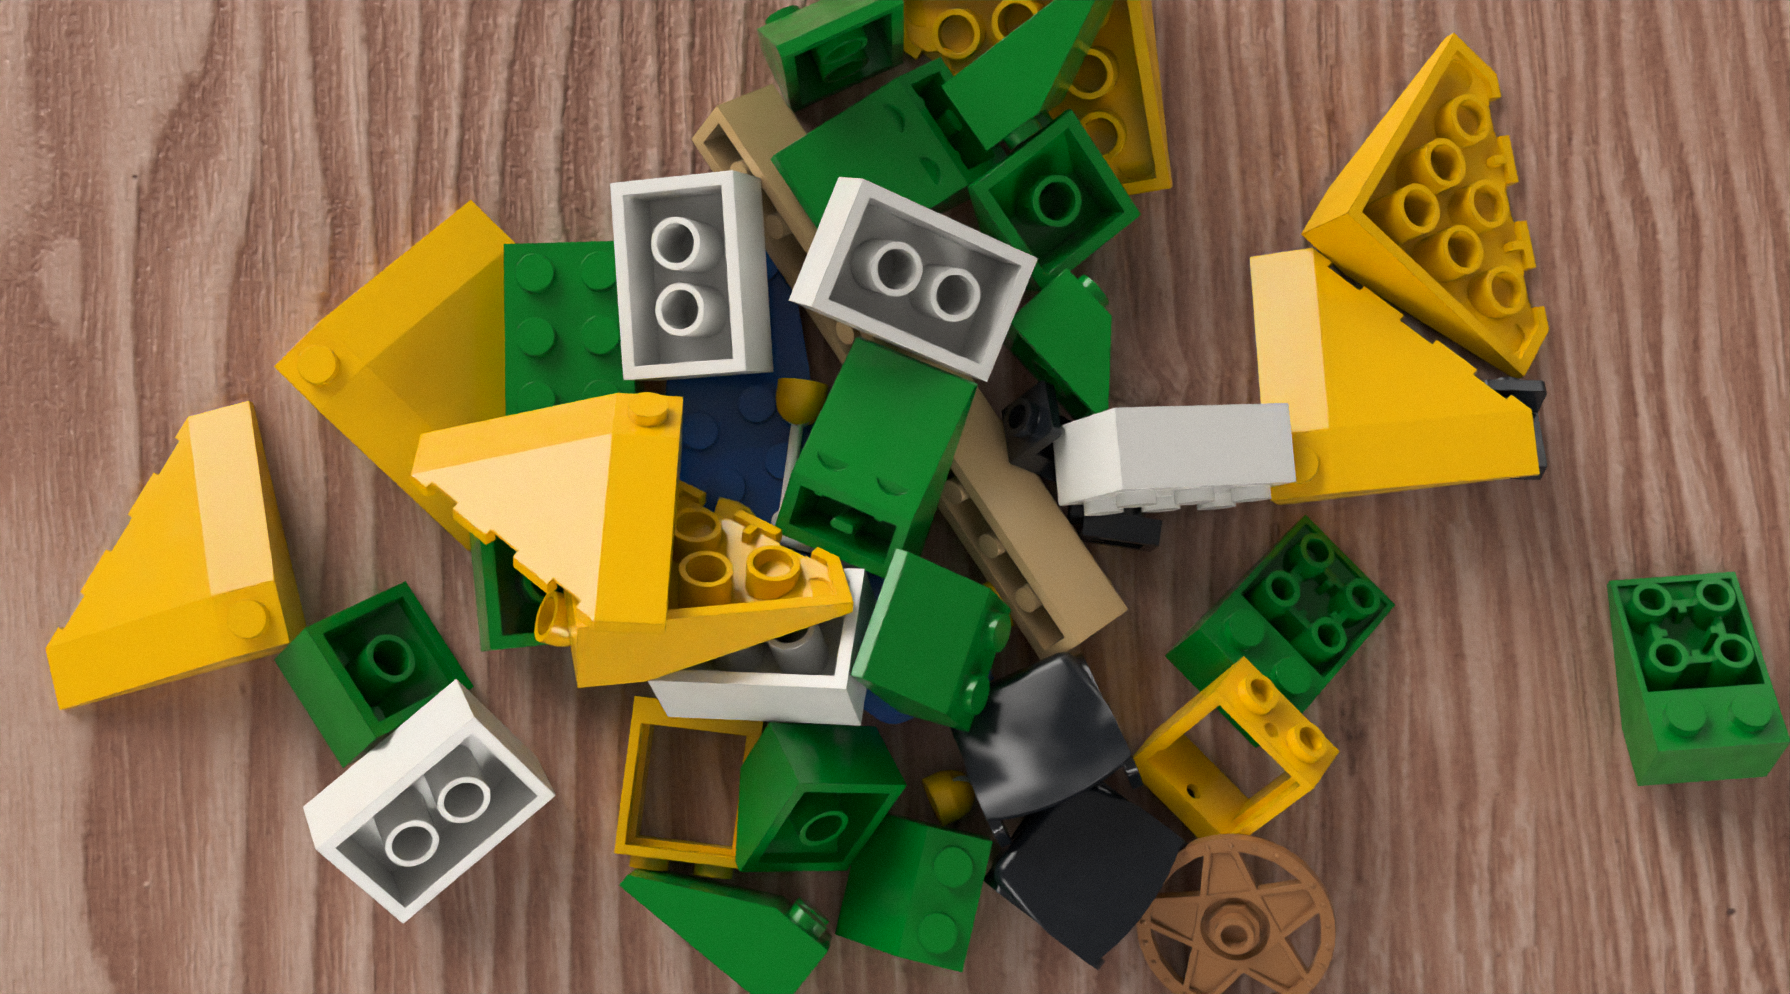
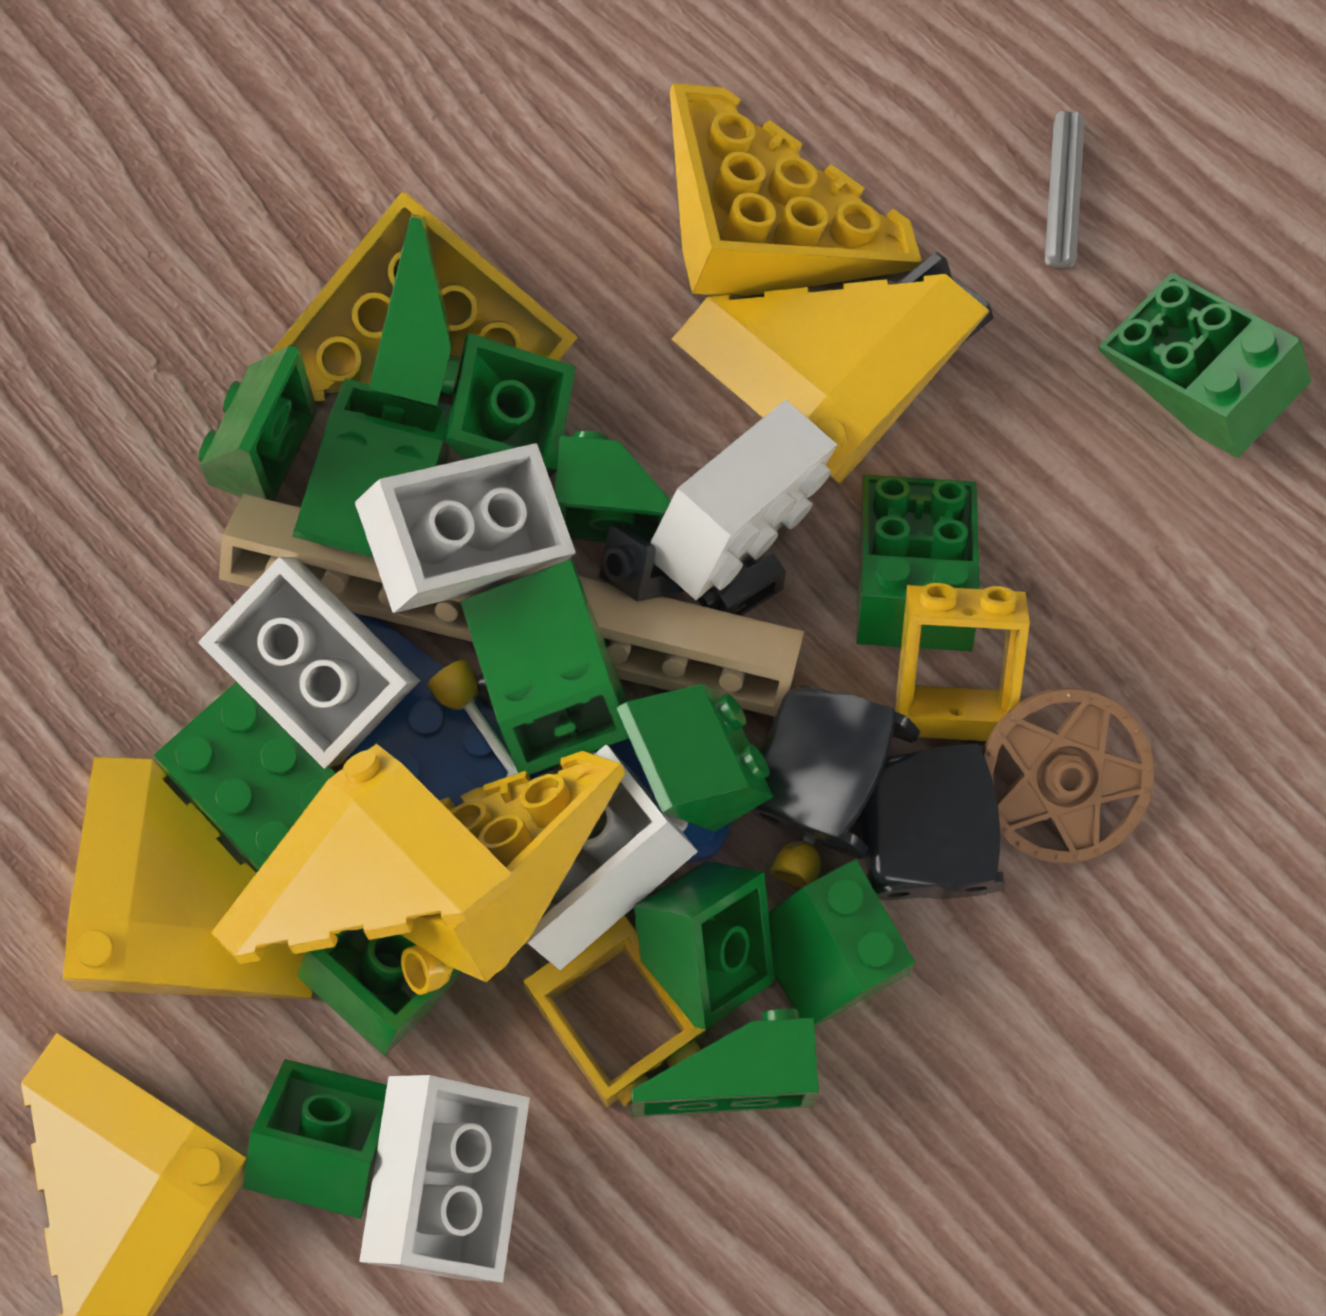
camera: 45 degrees left, 10 degrees down
none -> light grey axle [1045,111,1085,269]

